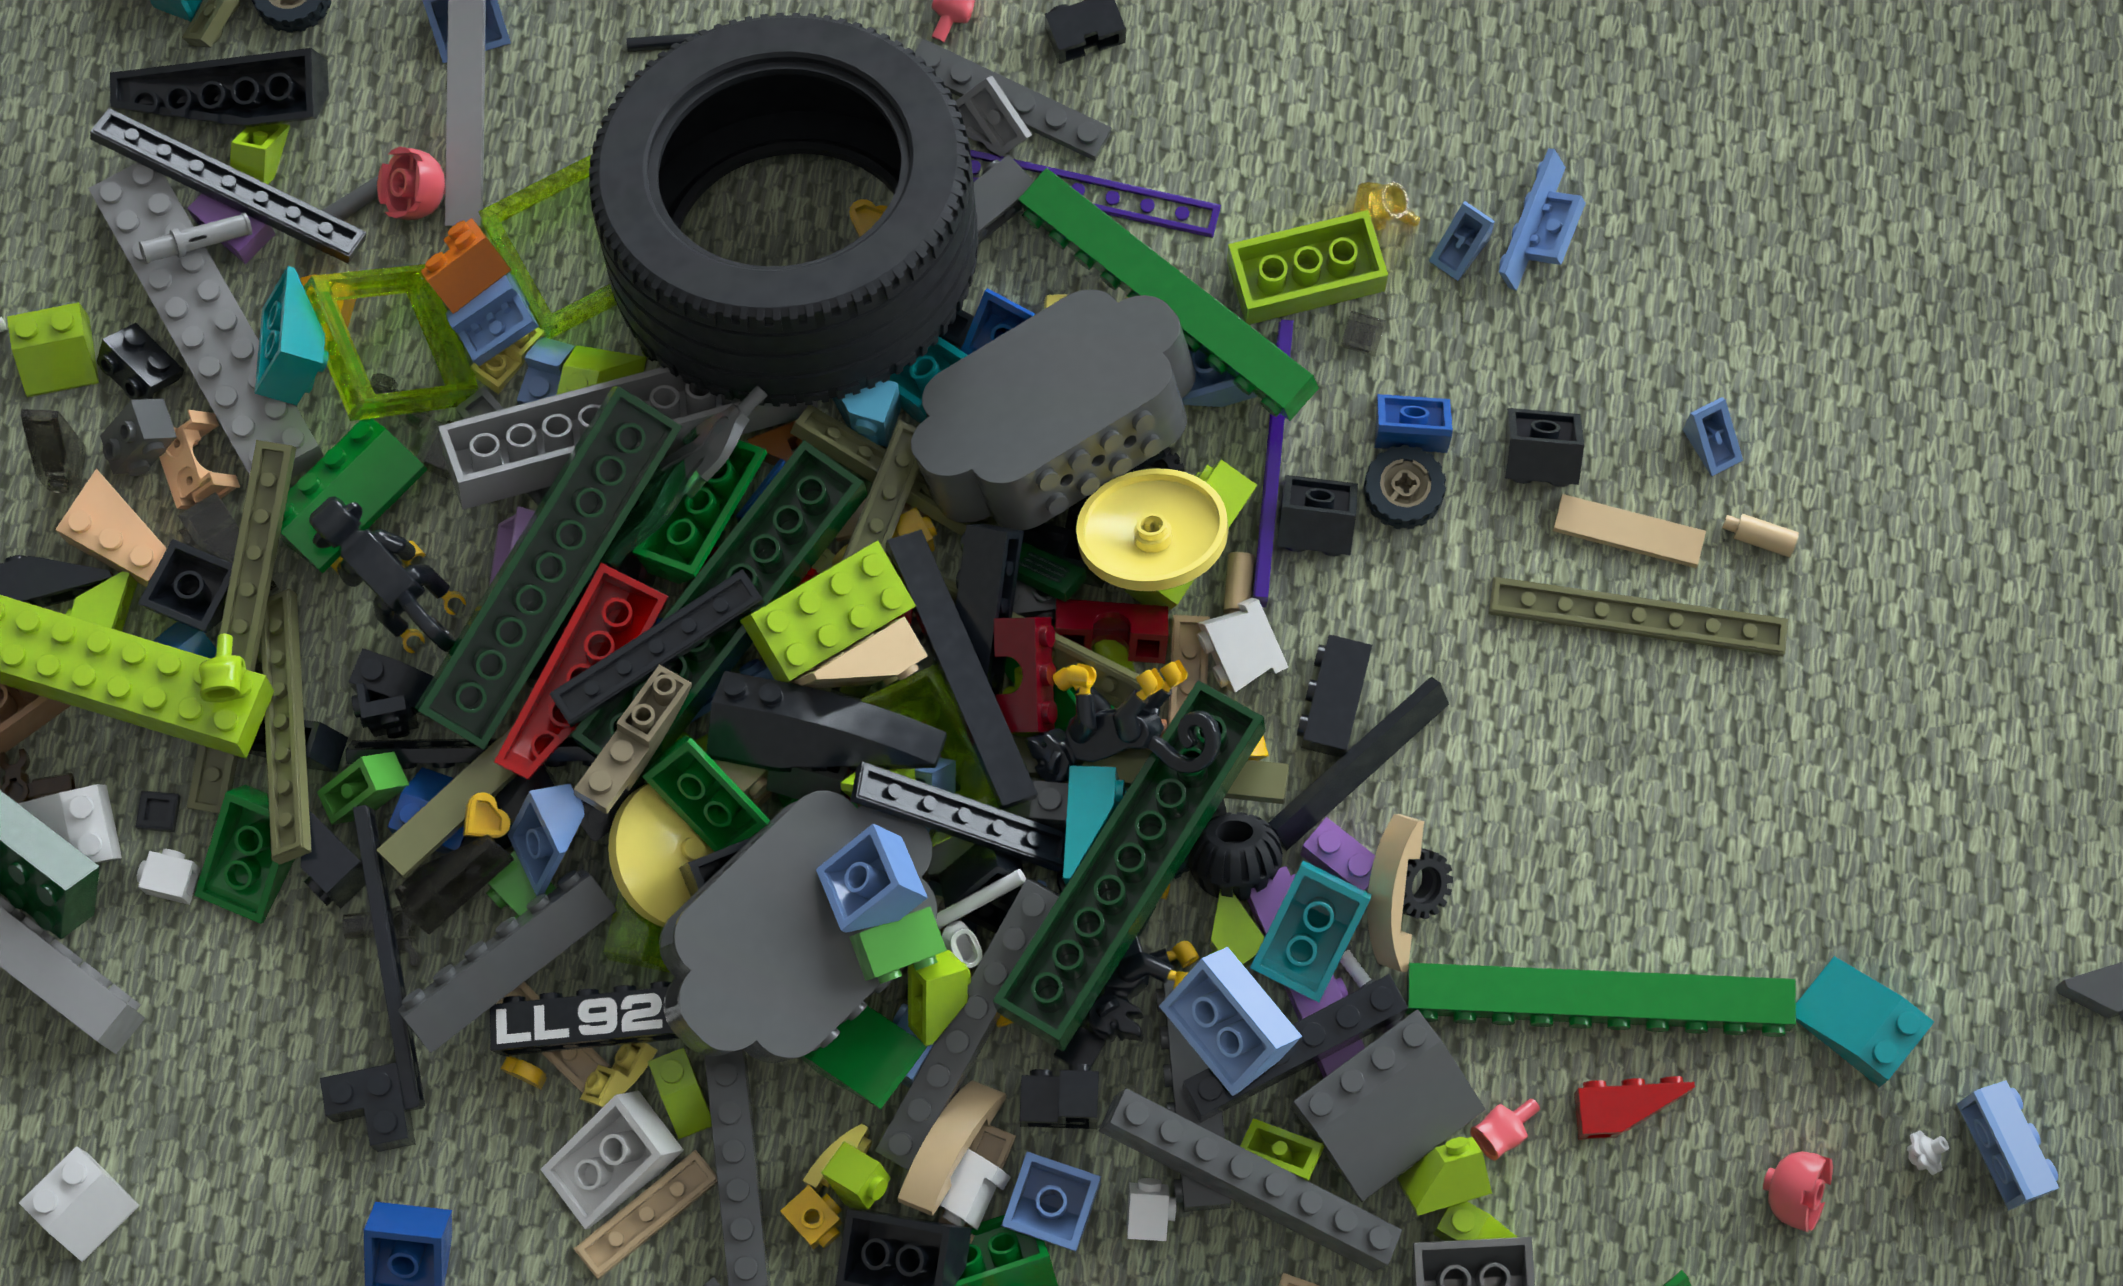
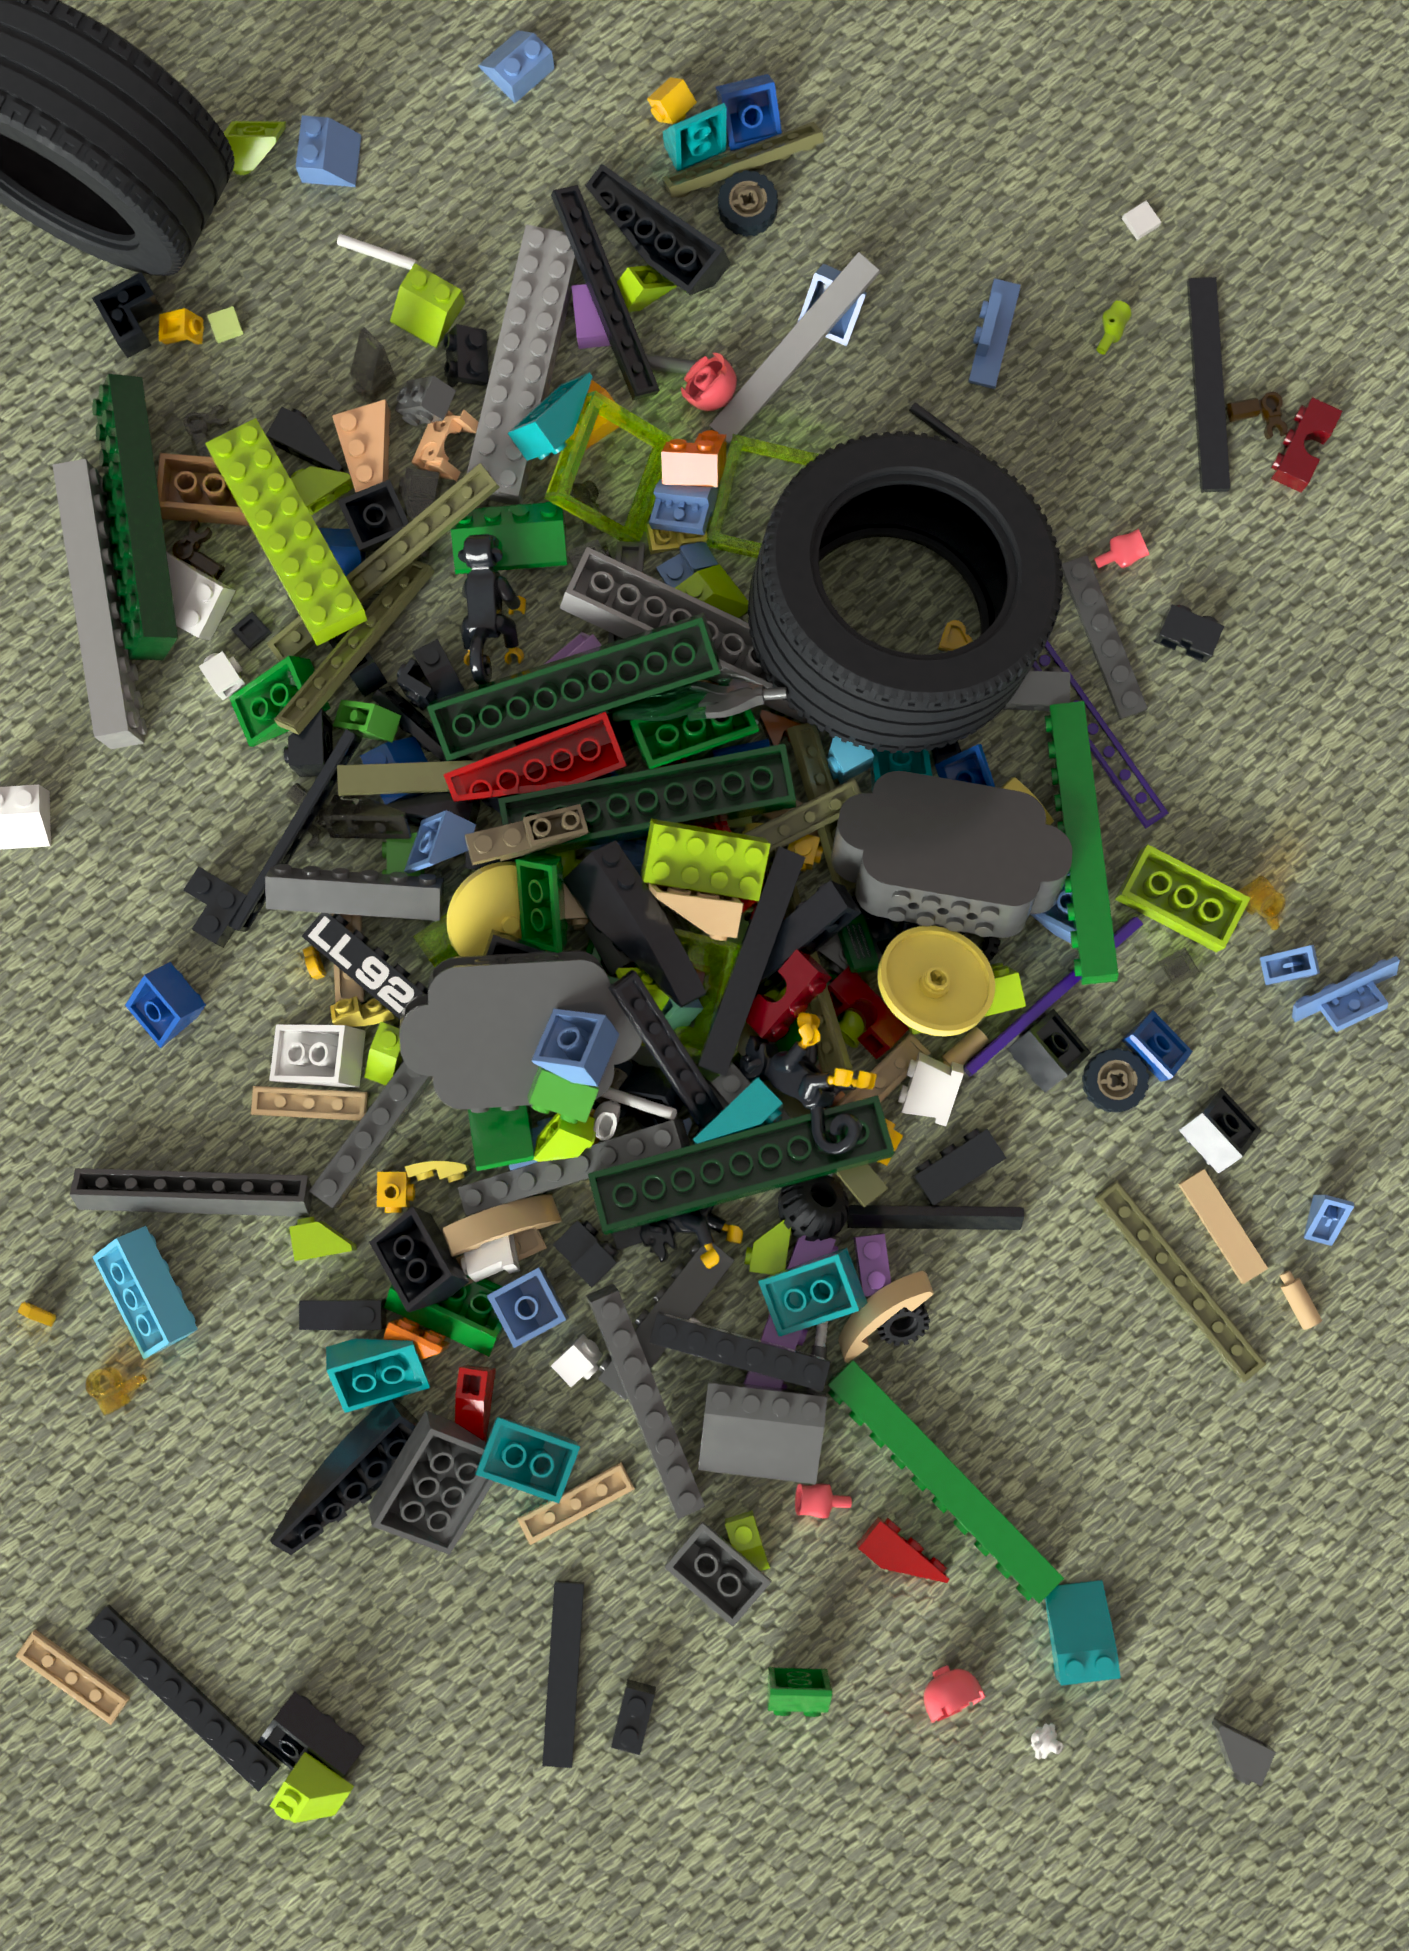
camera: 45 degrees right, 10 degrees up
light grey pin [139,212,252,264] -> none
lime piece [199,633,246,702] -> none
yellow tile [463,792,510,839] -> none
black tile [549,569,764,727] -> none
lime slope [821,1141,891,1210] -> none
light grey wing [956,76,1032,157] -> none
light blue slope [1159,947,1302,1096] -> none
lime slope [1240,1118,1324,1181] -> none
lime slope [1397,1137,1492,1216] -> none
light blue slope [1957,1081,2059,1211] -> none

